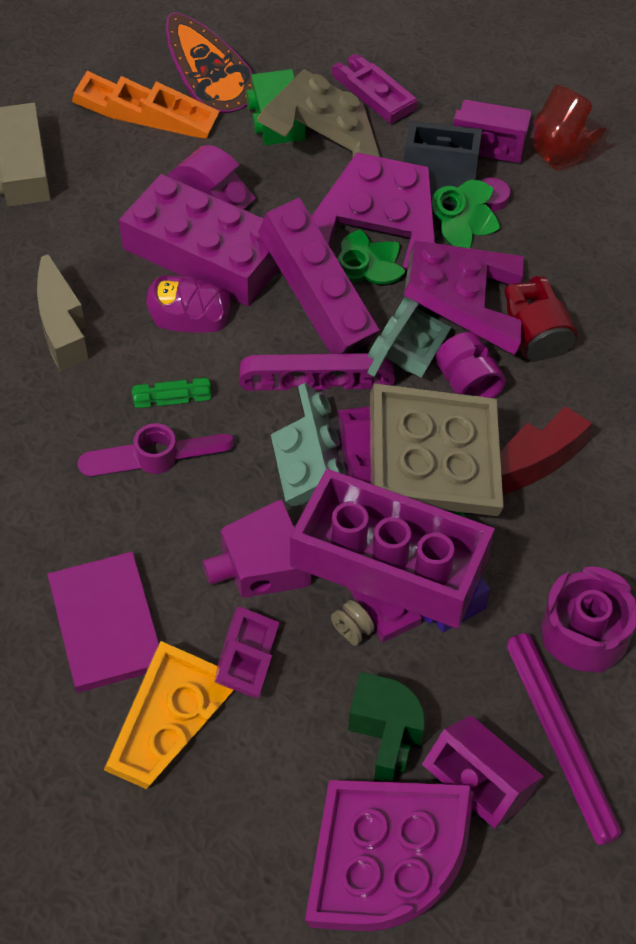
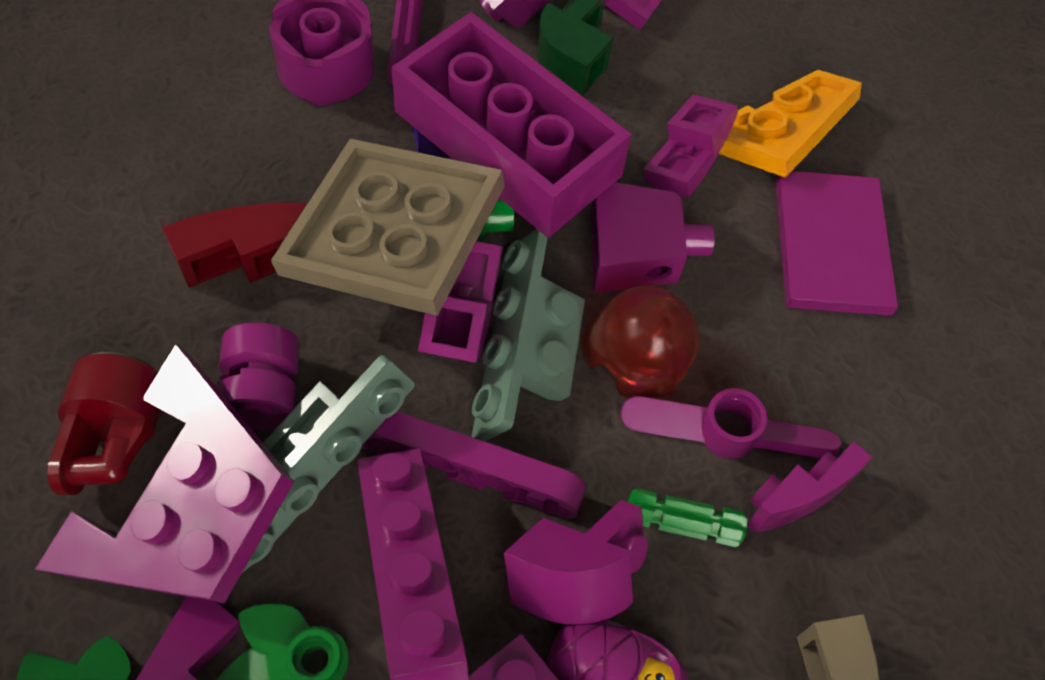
camera: 165 degrees left, 5 degrees up
none -> magenta brick [504,500,648,625]
none -> clear red helmet [581,285,699,399]
none -> magenta slope [747,441,873,533]

